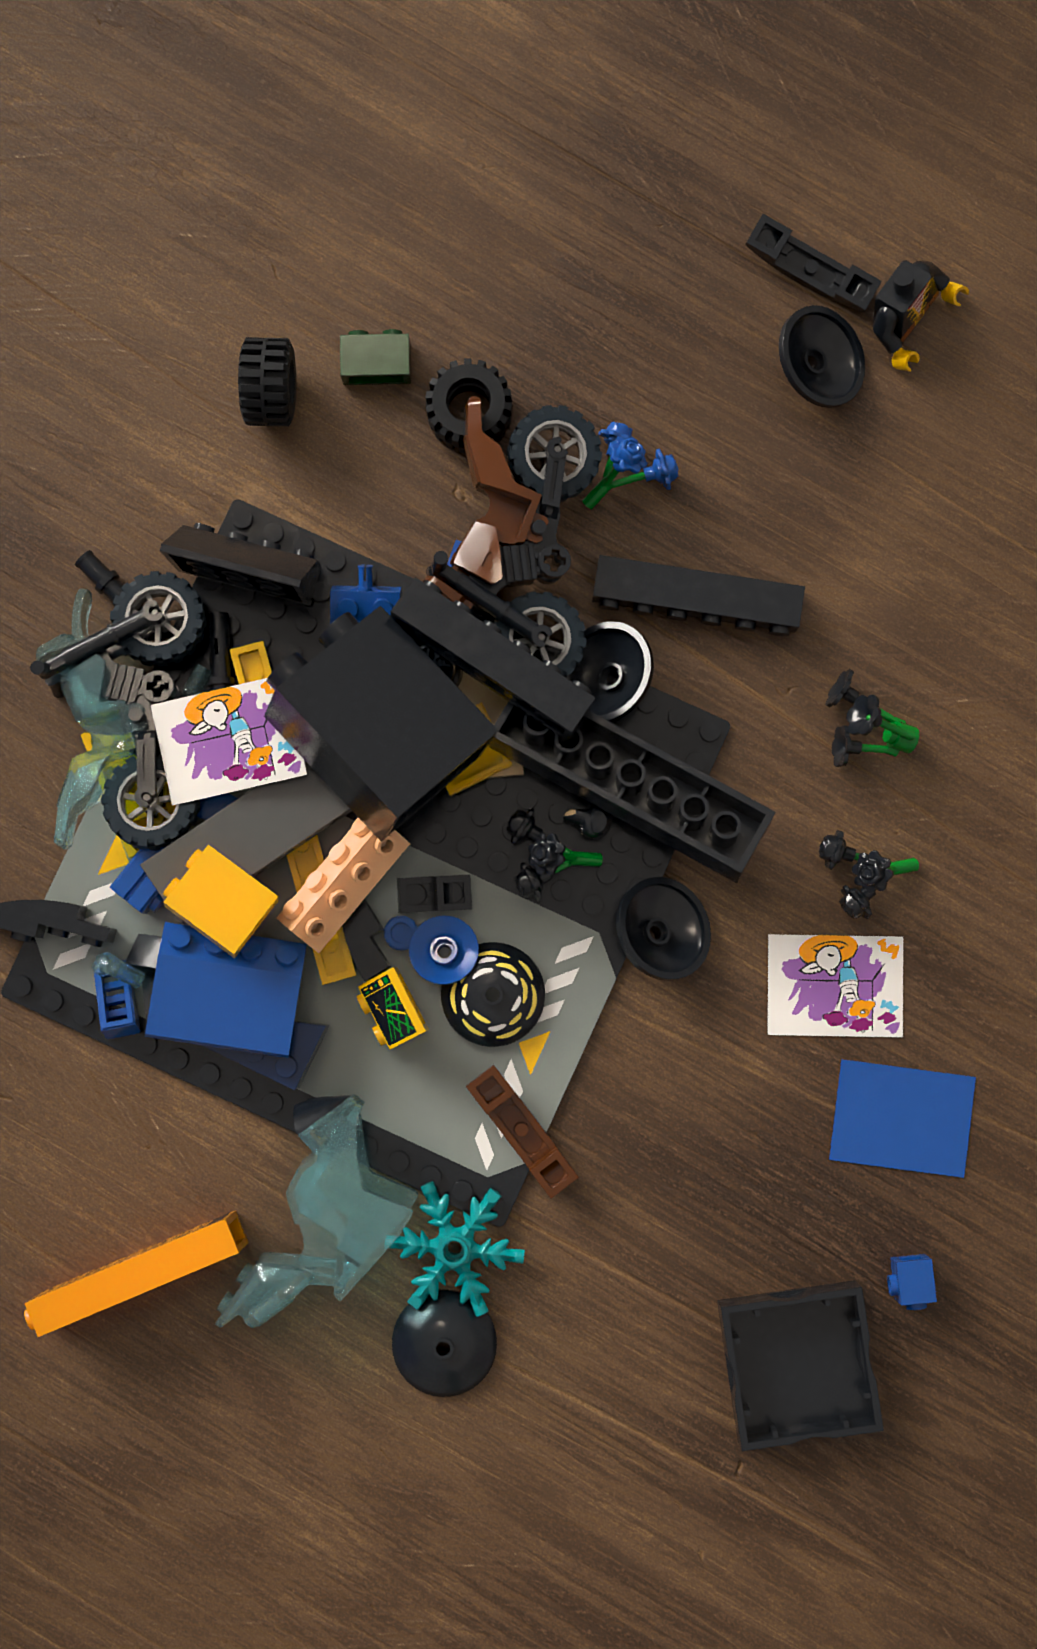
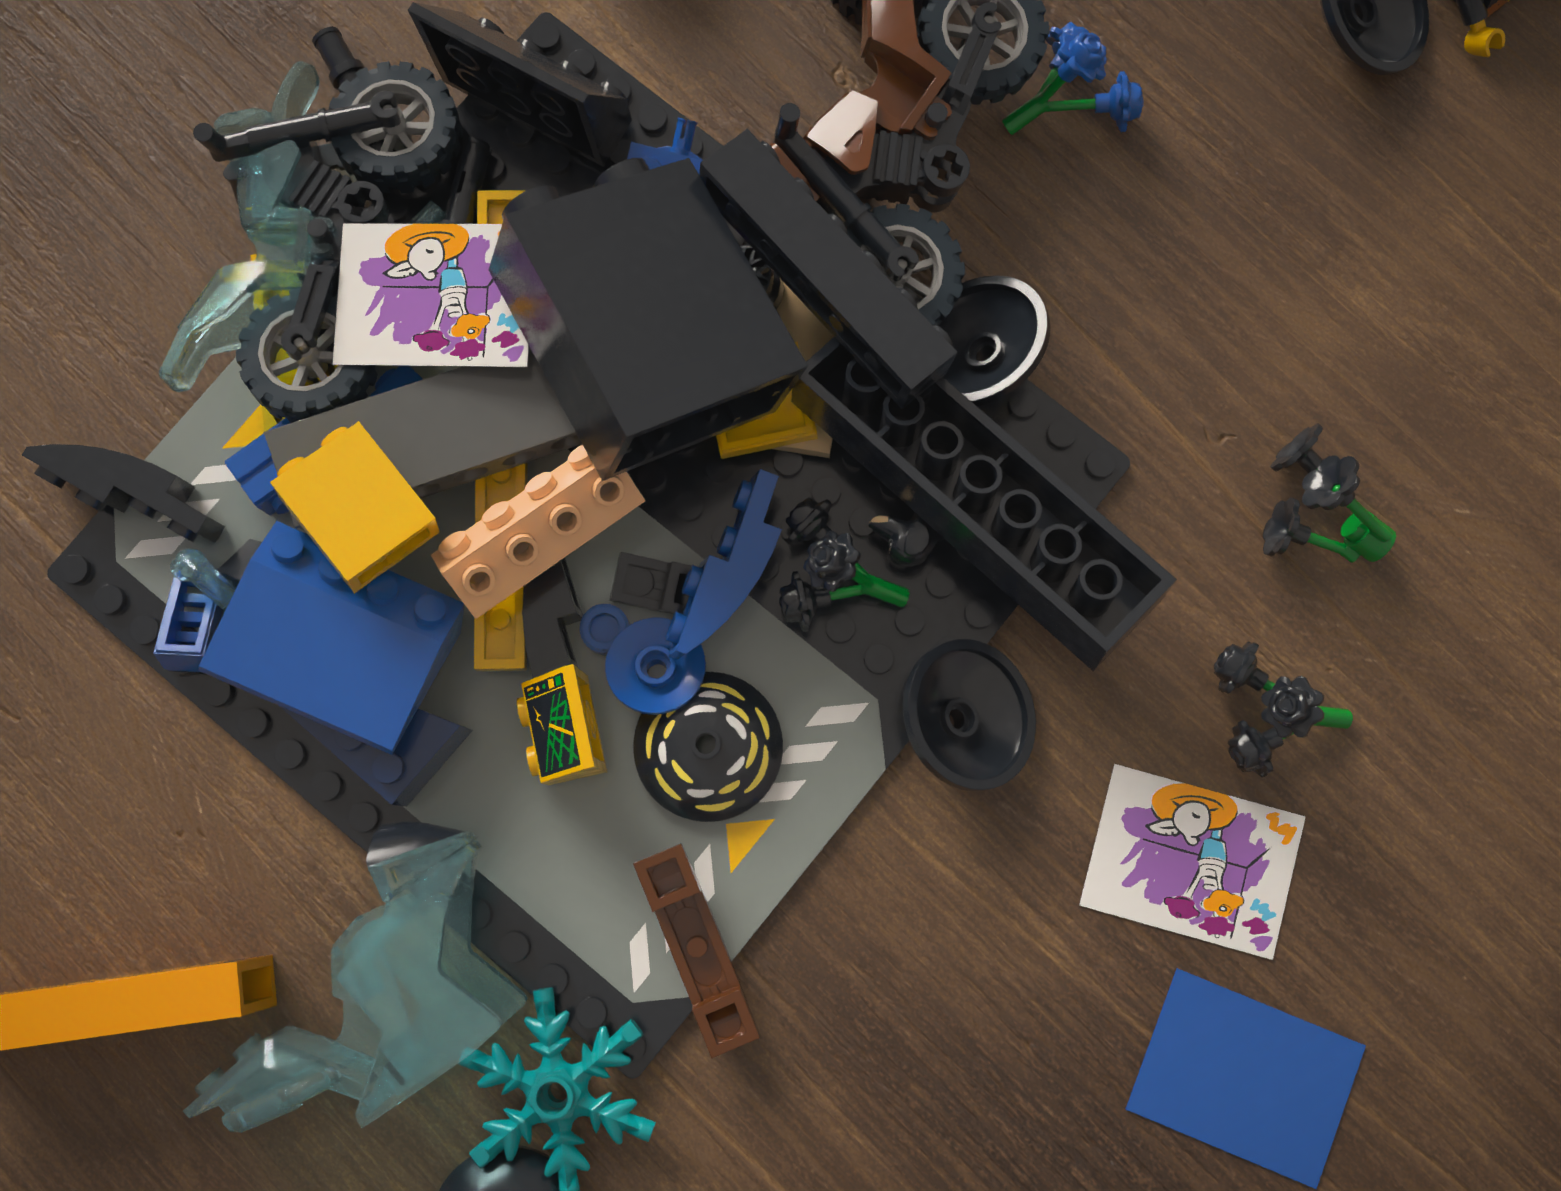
camera: 20 degrees right, 5 degrees down
black brick [592,555,805,636] -> none
none -> blue slope [665,469,782,660]

